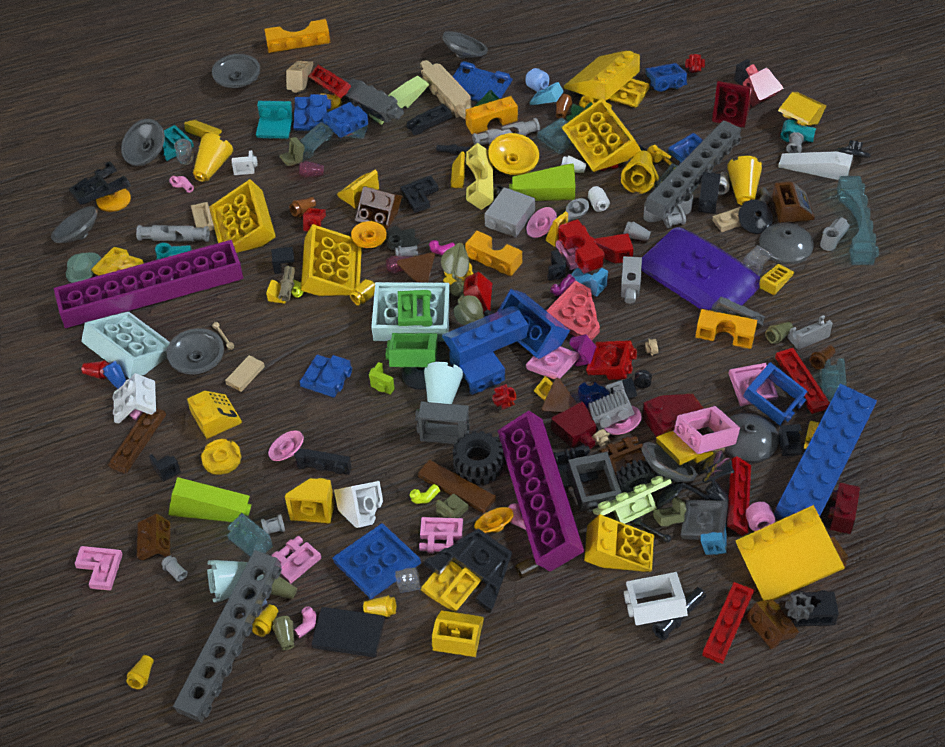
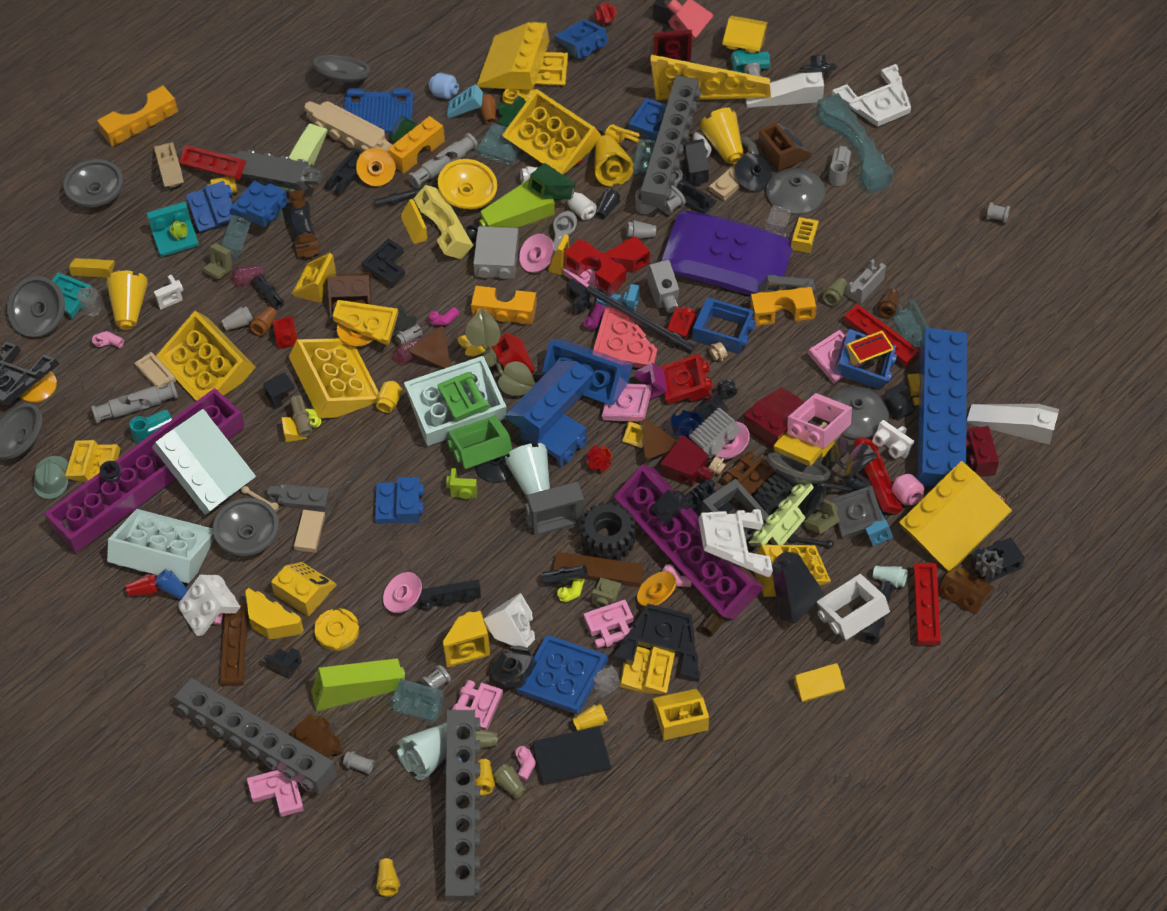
camera: 25 degrees left, 5 degrees up
none -> black bush [100,461,121,483]
none -> light aqua slope [152,409,256,515]
none -> lime plate [170,220,187,240]
none -> dark grey brick [174,678,337,795]
none -> light grey cone [222,306,253,331]
none -> yellow slope [246,588,304,640]
none -> black pin [252,274,284,310]
none -> dark grey hinge [267,485,330,511]
none -> piece [288,190,320,258]
none -> yellow wing [333,300,398,346]
none -> light orange dish [356,148,396,187]
none -> black plate [490,646,536,688]
none -> dark green slope [528,163,576,199]
none -> black pin [542,564,588,586]
none -> black bar [586,285,695,353]
none -> black cone [596,189,621,219]
none -> yellow wing [651,55,771,101]
none -> black bracket [651,489,691,524]
none -> red bracket [667,306,698,338]
none -> black hinge [677,180,717,214]
none -> blue window [693,297,756,354]
none -> white wing [699,509,773,577]
none -> black slope [772,551,825,624]
none -> yellow slope [794,663,845,702]
none -> white wing [832,64,911,127]
none -> red slope [846,331,894,364]
none -> white hips [872,420,914,459]
none -> light aqua cone [873,566,907,588]
none -> white wedge [966,404,1059,445]

